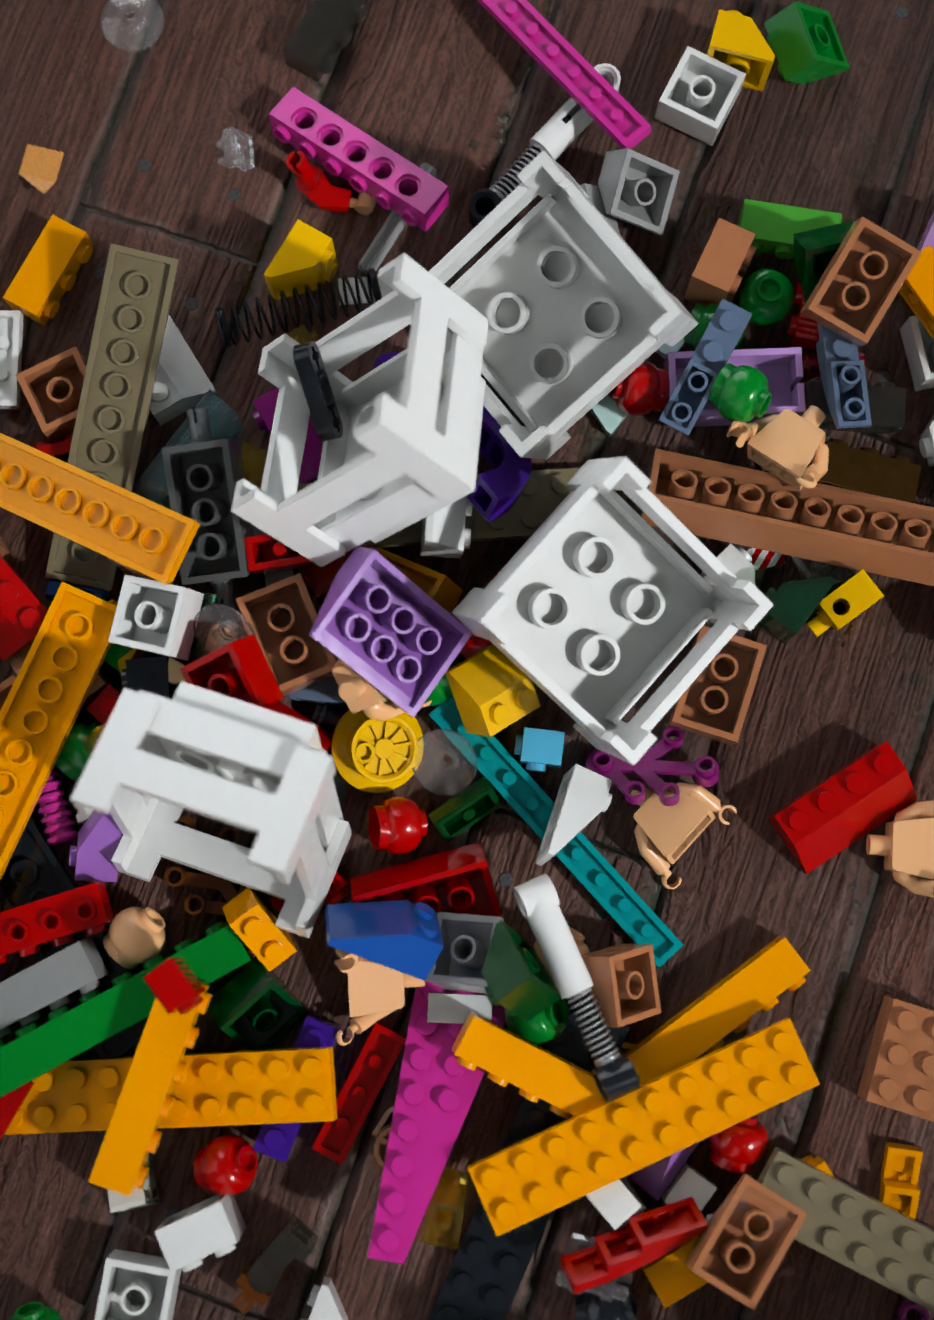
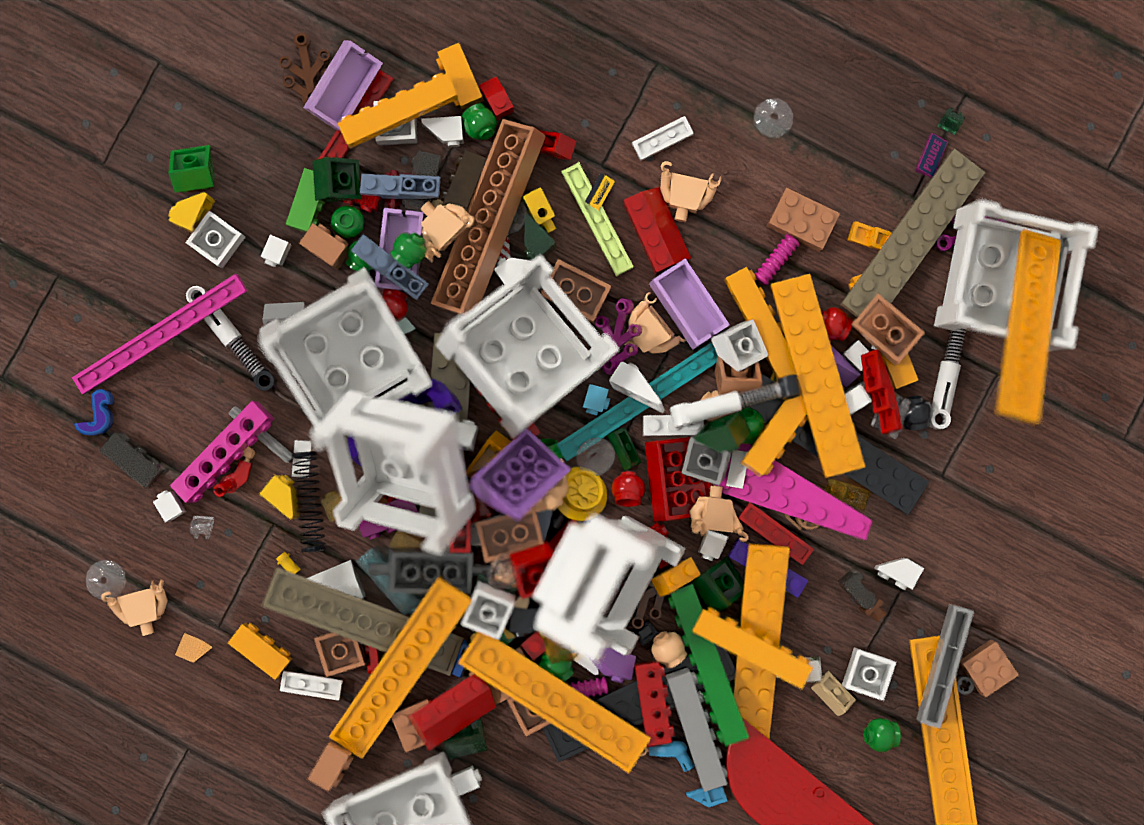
camera: 80 degrees left, 5 degrees up
red brick [143,957,205,1015] -> none
white brick [154,1195,247,1273] -> none
red piece [193,1134,258,1196] -> none
black beam [293,341,343,442] -> none
blue slope [325,900,444,981] -> none
yellow slope [445,644,541,737] -> none
light grey slope [598,148,680,235] -> none
nougat brick [801,217,922,346] -> none
none -> light nougat torso [101,580,168,636]
none -> white brick [153,490,186,522]
none -> white brick [261,235,291,267]
none -> yellow pin [276,552,300,574]
none -> yellowish green tile [562,163,634,276]
none -> sticker [585,173,615,210]
none -> black slope [633,619,659,650]
none -> white brick [643,415,704,436]
none -> lavender piece [649,259,730,350]
none -> white slope [698,531,728,561]
none -> white slope [711,319,769,372]
none -> dark pink piece [755,234,800,285]
none -> tan slope [811,671,856,716]

